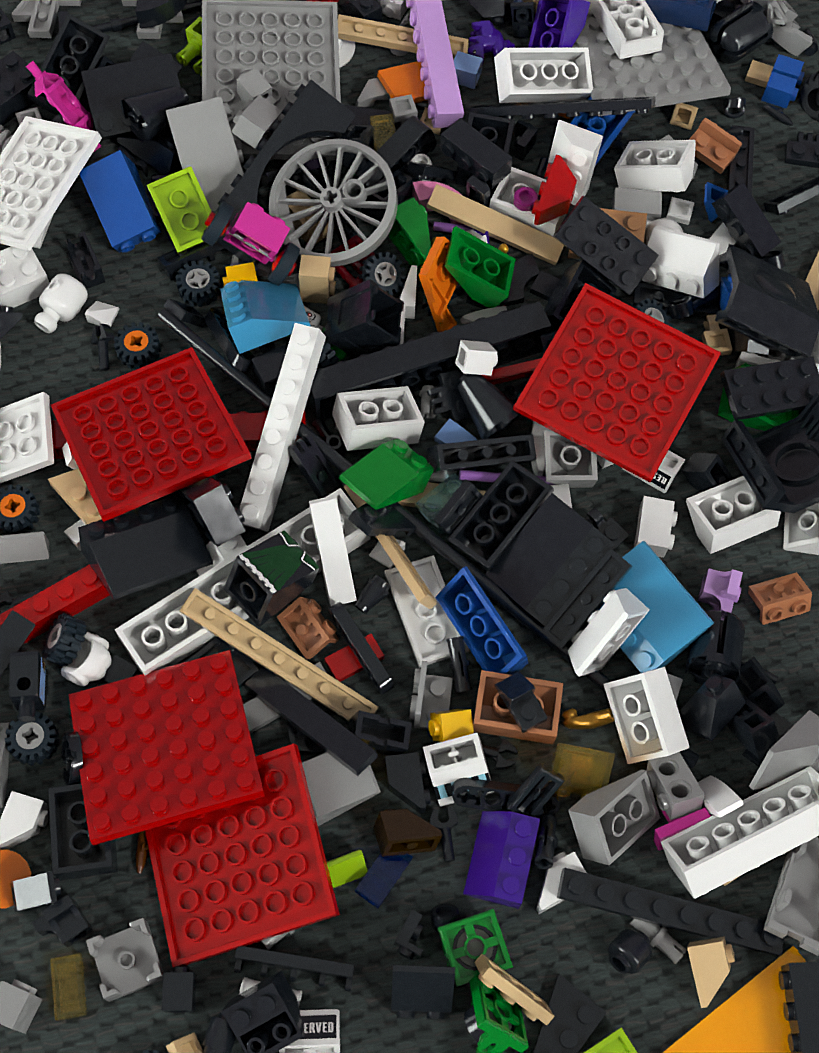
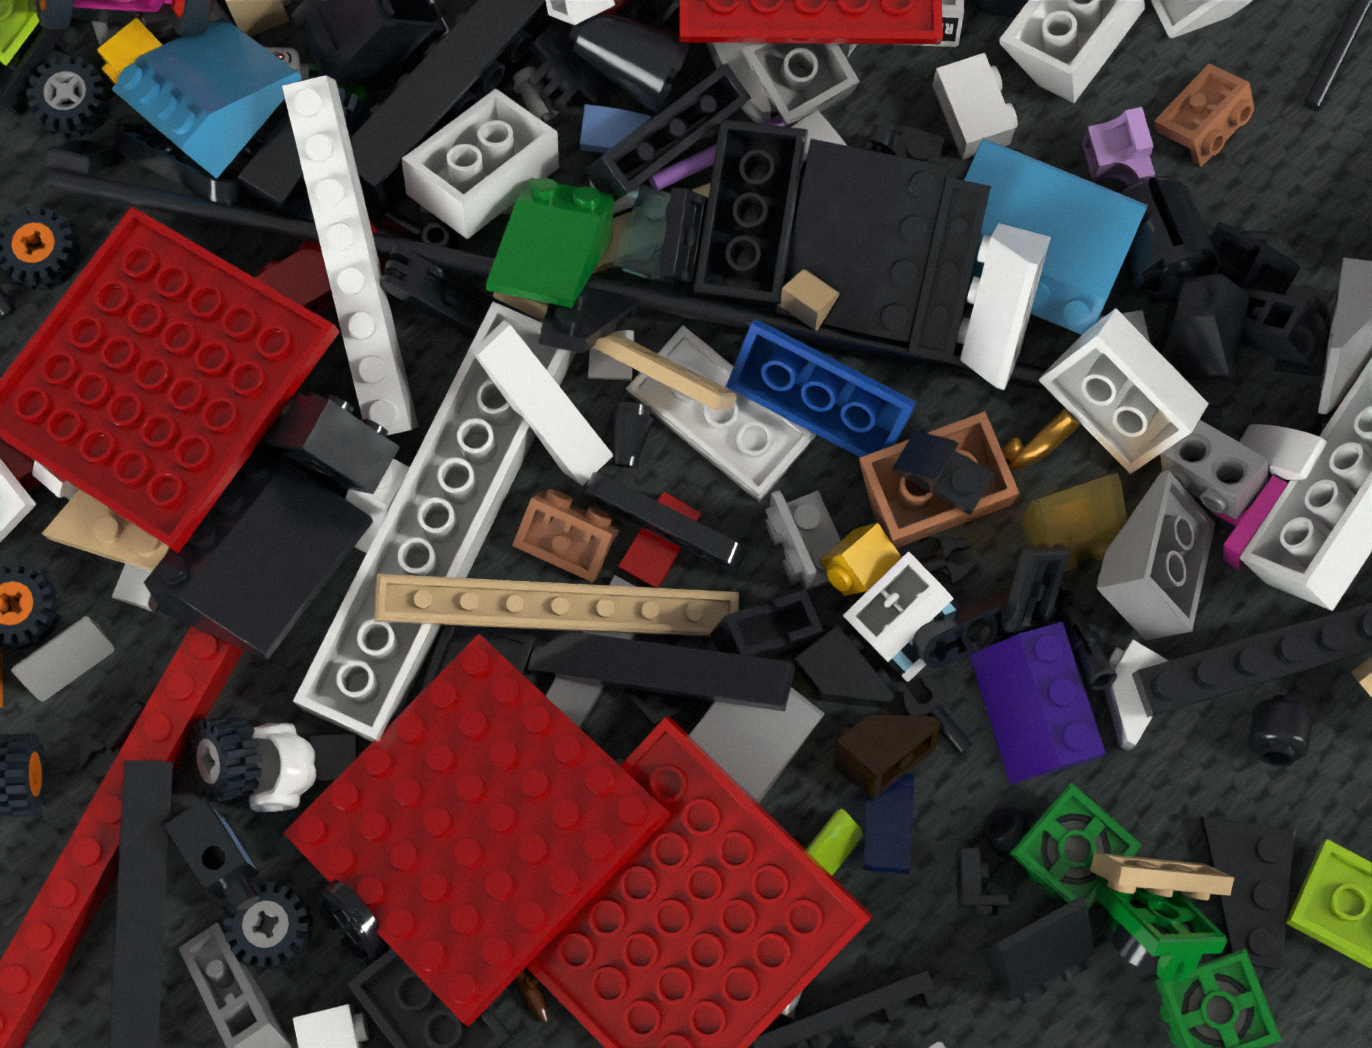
camera: 25 degrees left, 10 degrees up
black slope [224,530,320,627] -> none
black pin [446,636,472,693] -> none
light grey pin [630,919,687,964] -> none
none -> tan slope [781,269,840,331]

